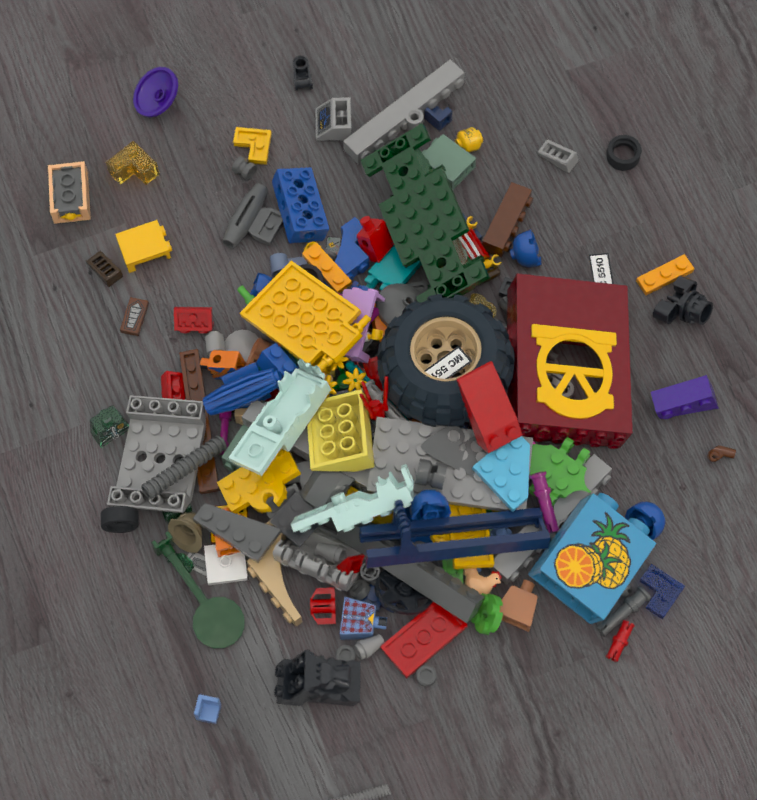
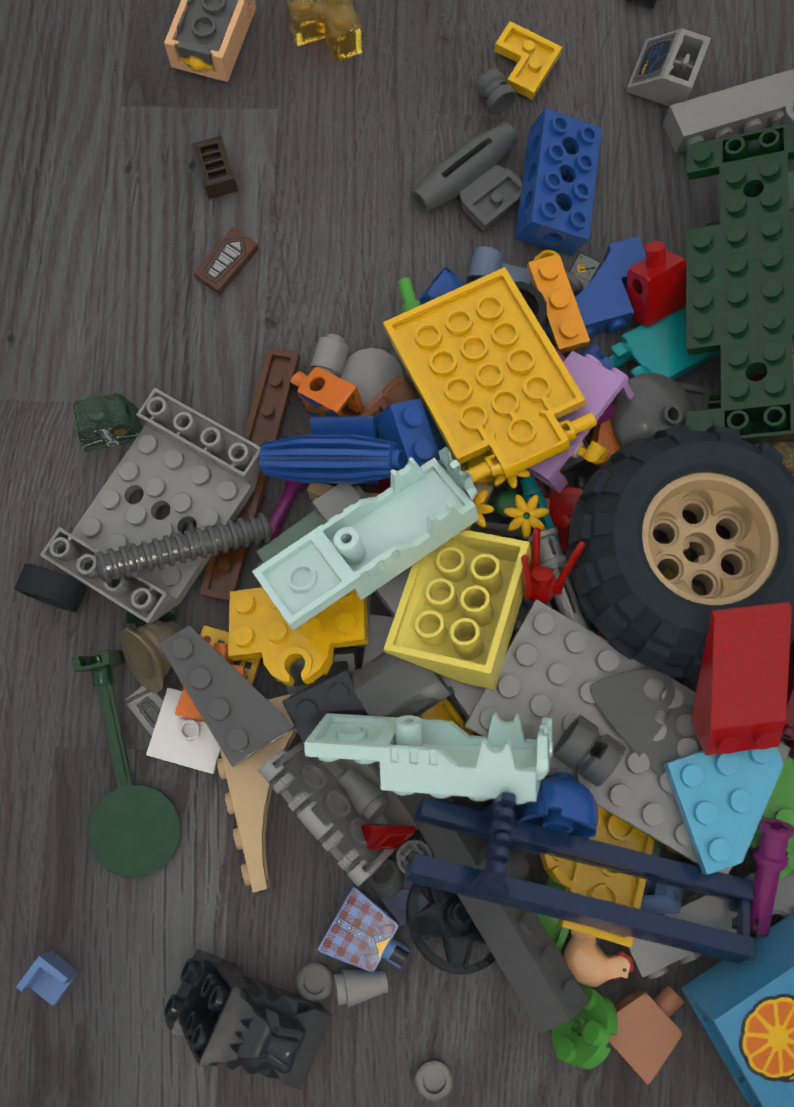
camera: 20 degrees right, 10 degrees up
yellow panel [115,220,172,273] -> none
red slope [161,371,185,400] -> none
clear green arm [167,553,194,573] -> none
red bracket [174,307,214,334] -> none
red piece [310,587,336,625] -> none
red plate [380,602,468,679] -> none
sticker [424,346,472,379] -> none

